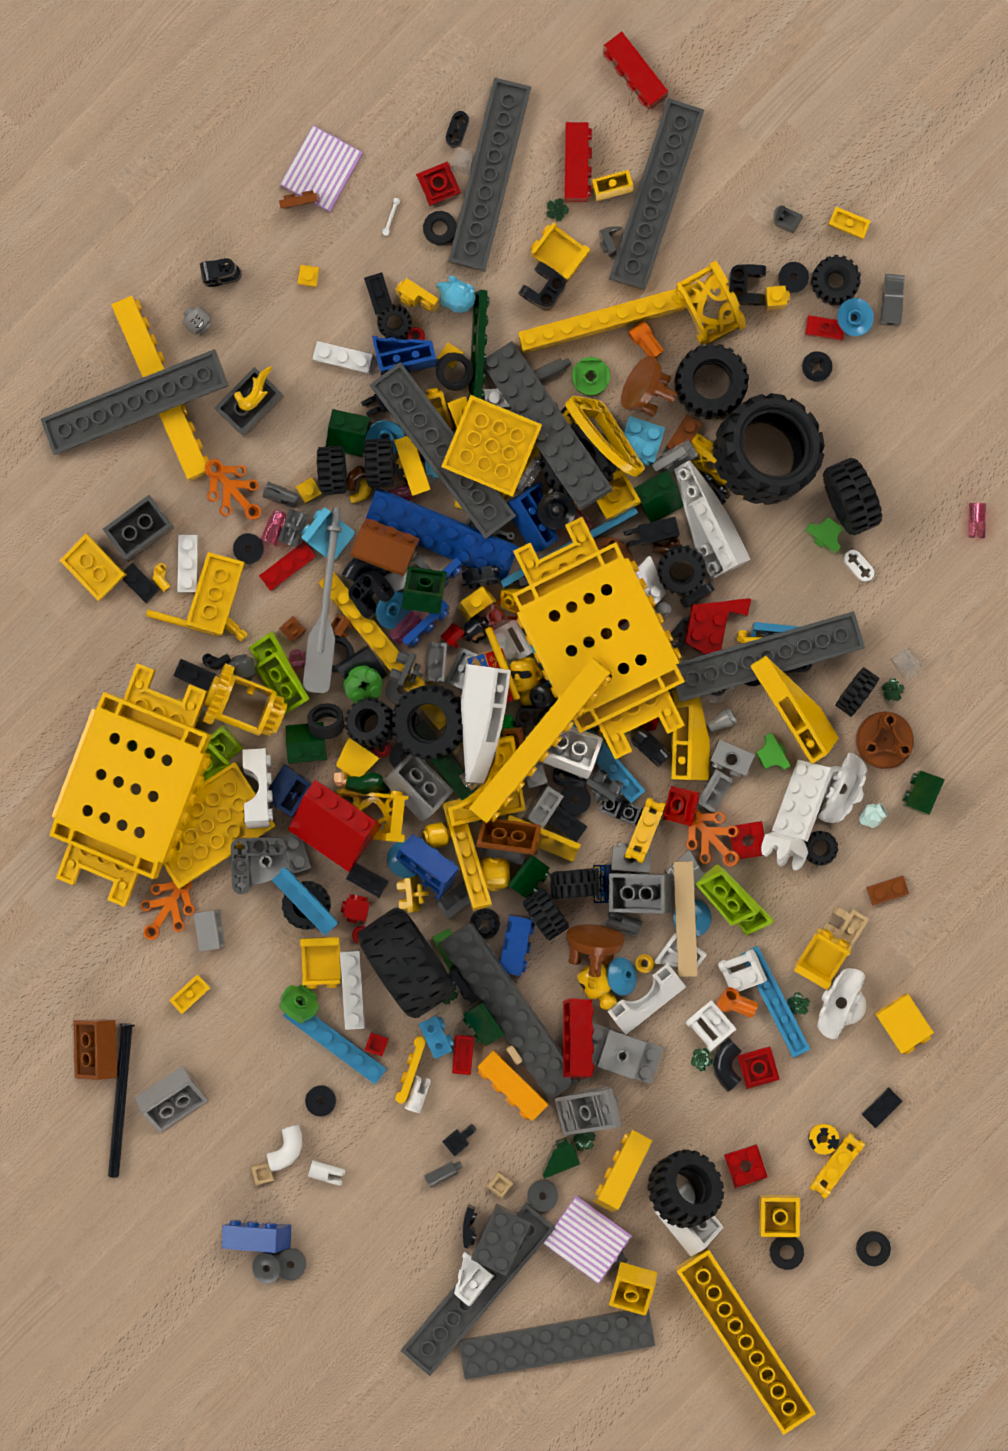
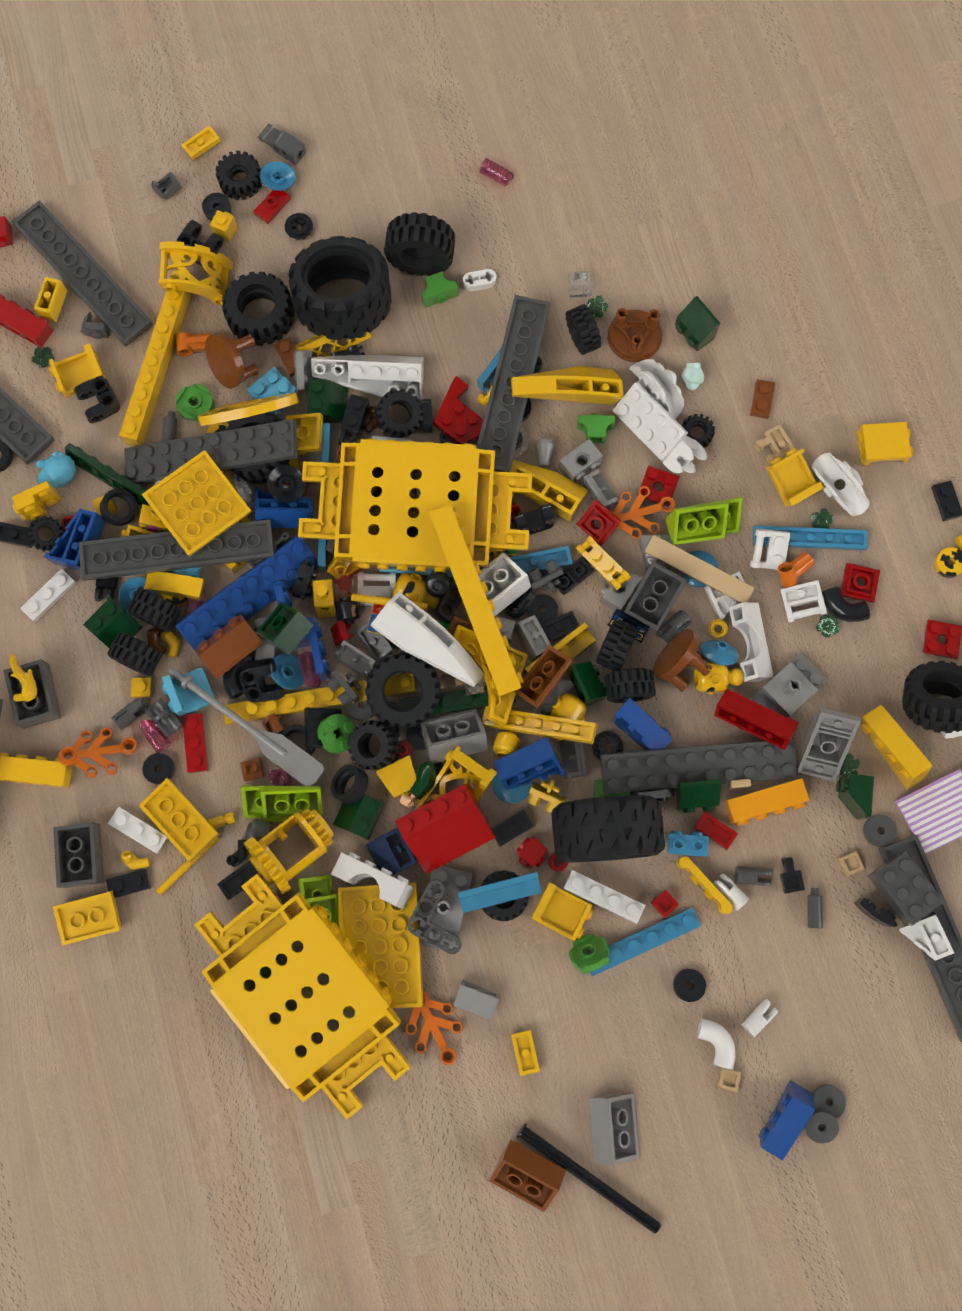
camera: 60 degrees left, 10 degrees down
none -> dark grey hinge [734,866,773,886]

